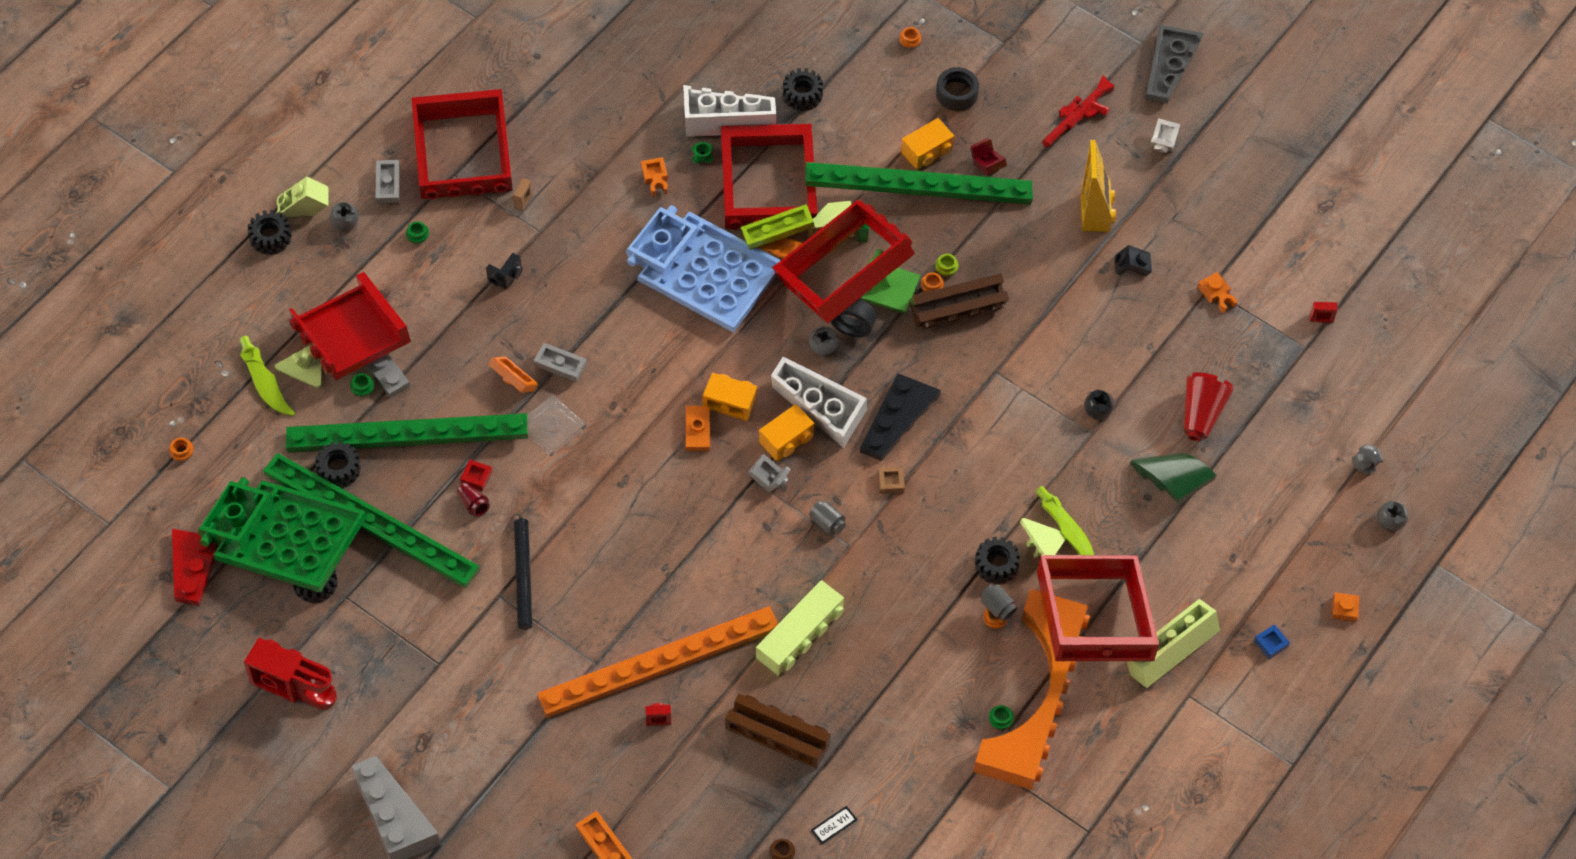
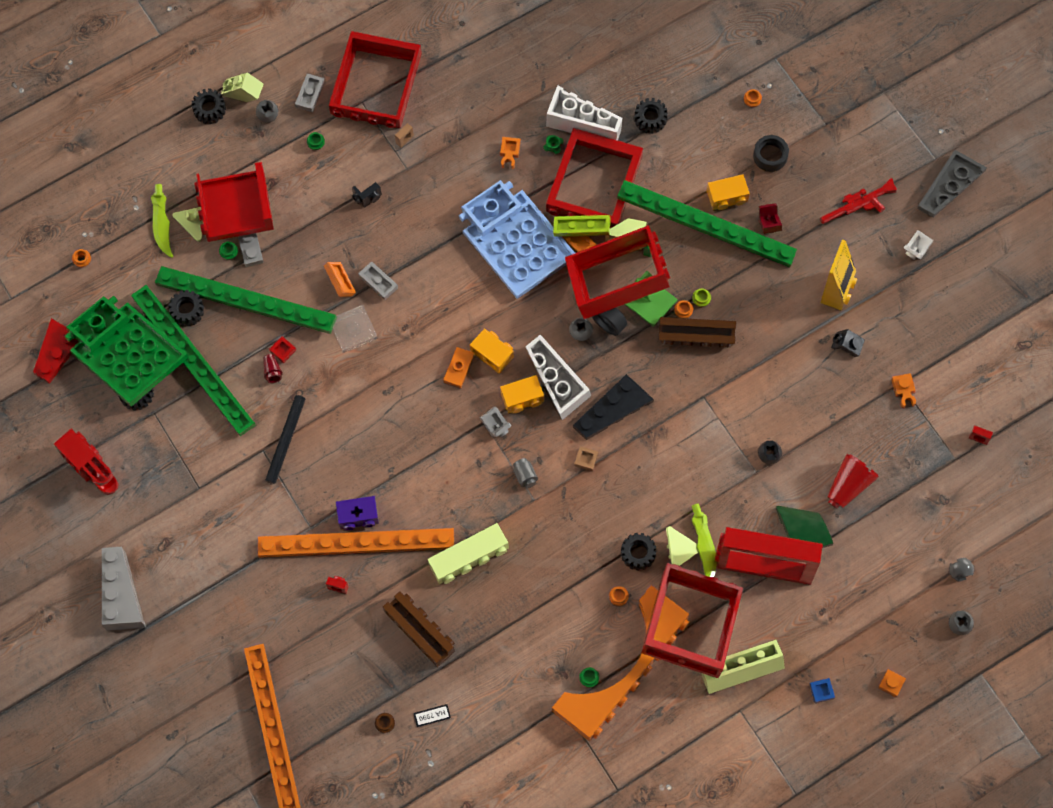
camera: 25 degrees right, 10 degrees up
dark grey brick [981,584,1017,621] -> none
none -> dark purple brick [336,496,379,531]
none -> red window [715,527,823,585]

